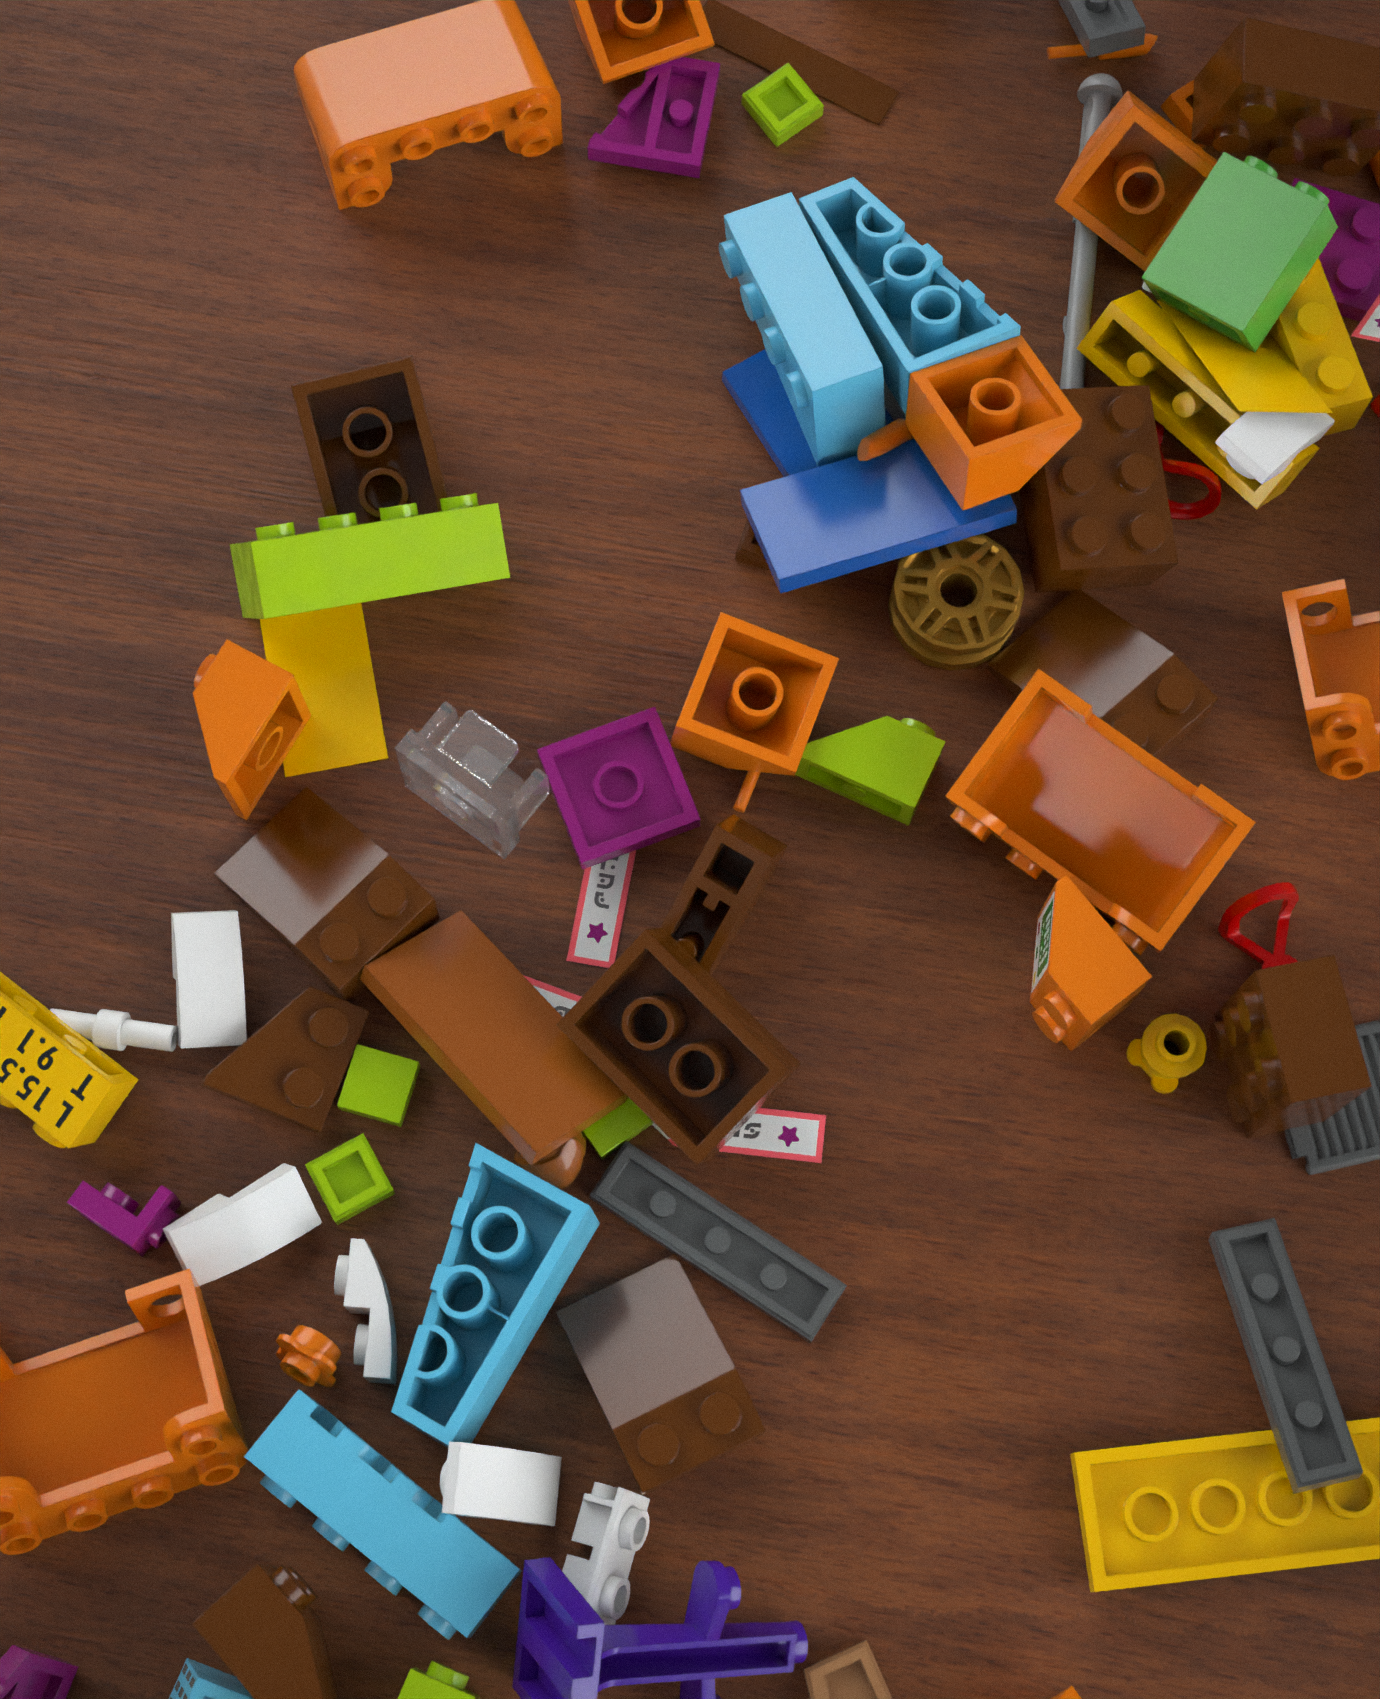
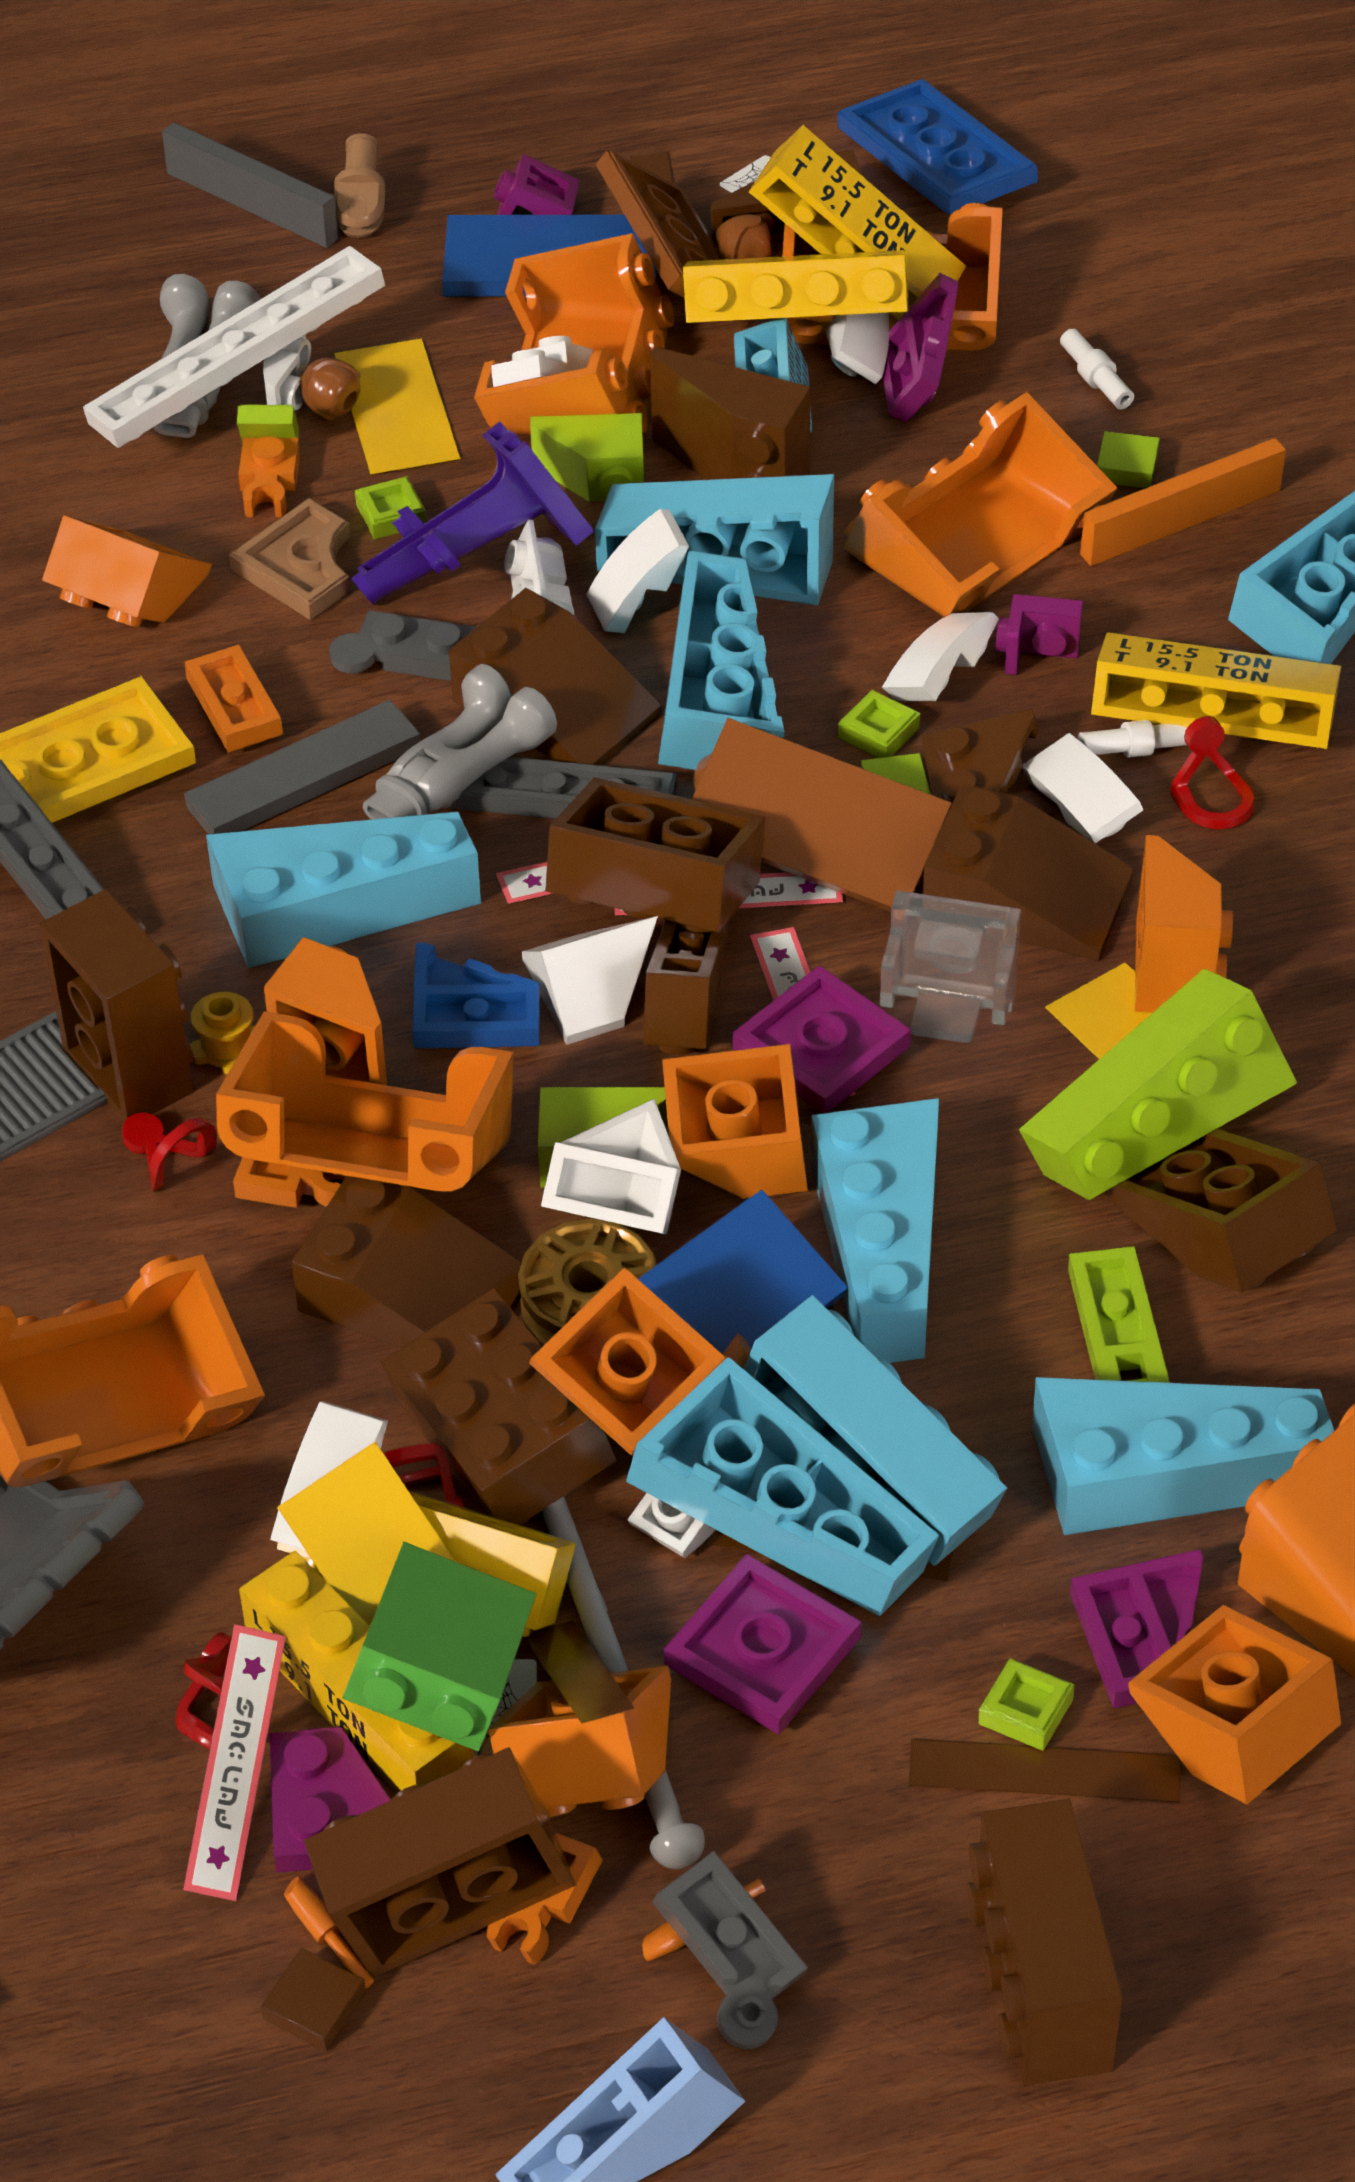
camera: 160 degrees right, 25 degrees down
orange plate [276,1325,342,1387] -> none
white slope [334,1238,397,1384] -> none
none -> orange plate [184,644,283,753]
none -> dark grey tile [184,700,421,834]
none -> medium azure wedge [206,812,481,968]
none -> dark grey hinge [329,610,477,681]
none -> light grey piece [363,664,557,820]
none -> blue wing [412,942,540,1048]
none -> white slope [522,916,658,1045]
none -> reddish brown sticker [524,1621,634,1724]
none -> white slope [541,1099,681,1234]
none -> magenta plate [664,1554,862,1735]
none -> medium azure wedge [811,1098,939,1363]
none -> medium azure wedge [1032,1377,1334,1535]
none -> lime plate [1068,1246,1170,1383]
none -> red piece [1170,716,1254,829]

